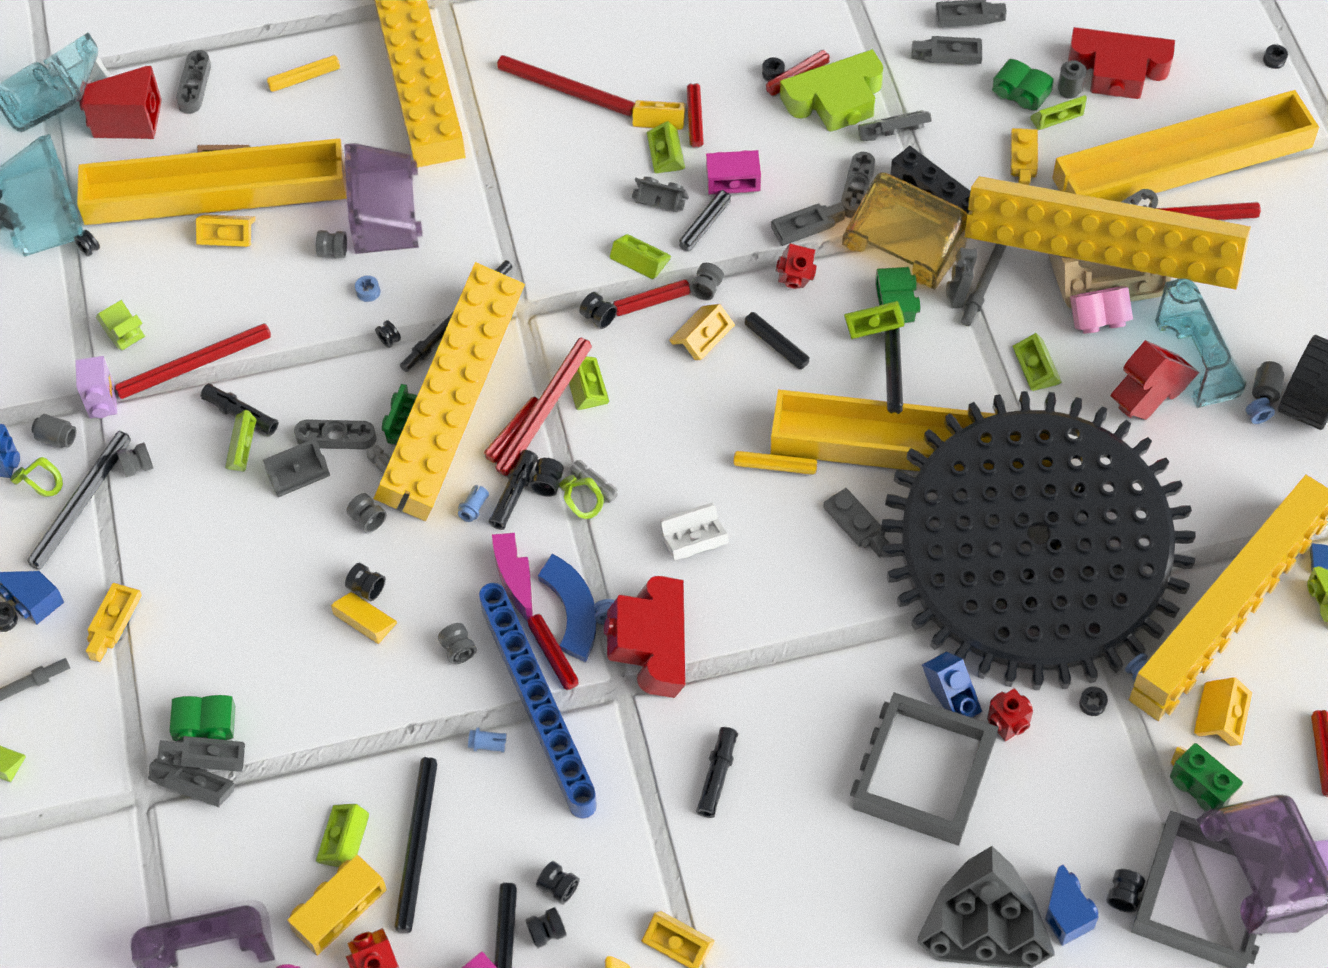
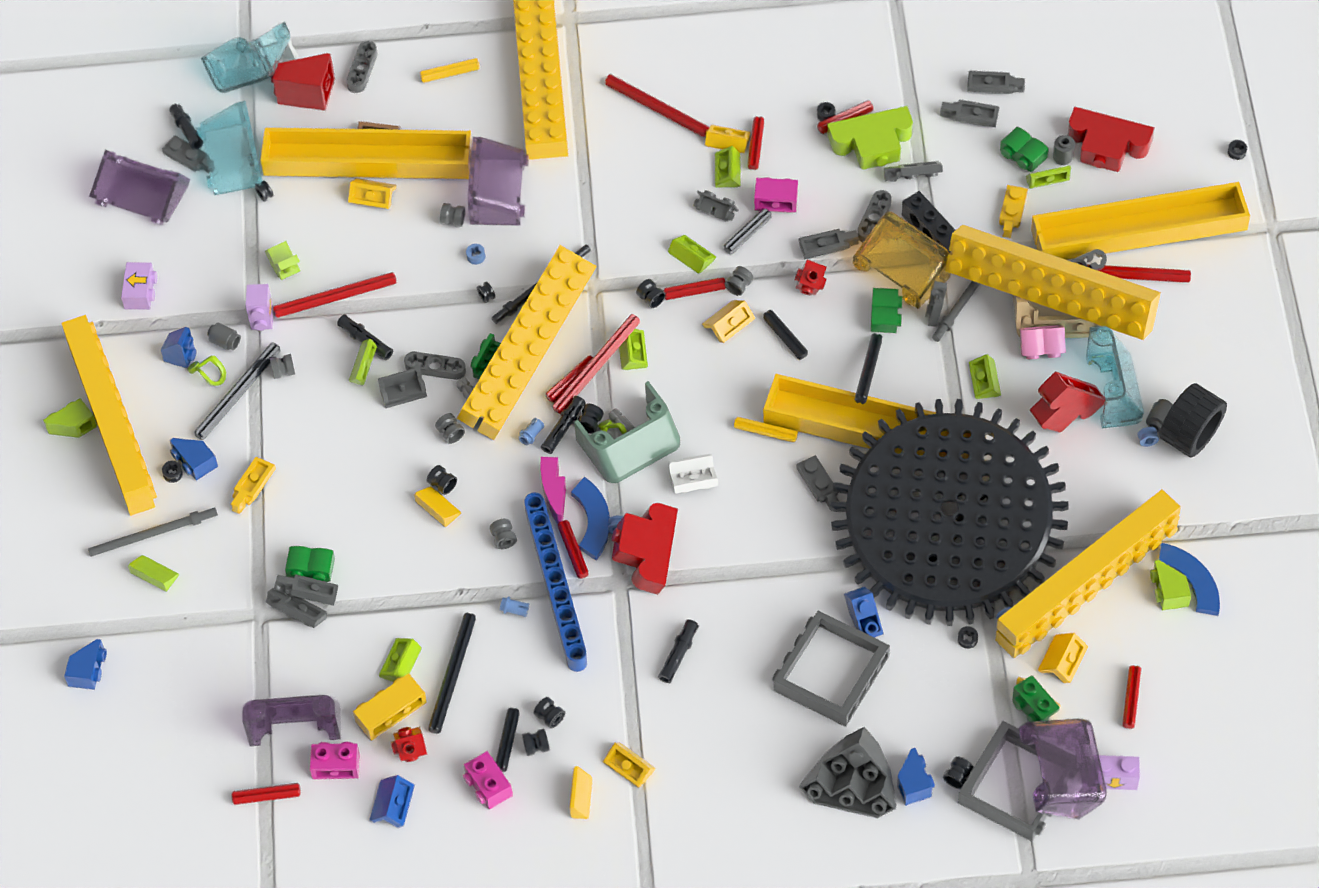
camera: 10 degrees right, 0 degrees up
lime slope [844,301,905,339] -> none
red brick [987,688,1033,742] -> none
none -> windscreen [574,381,680,483]

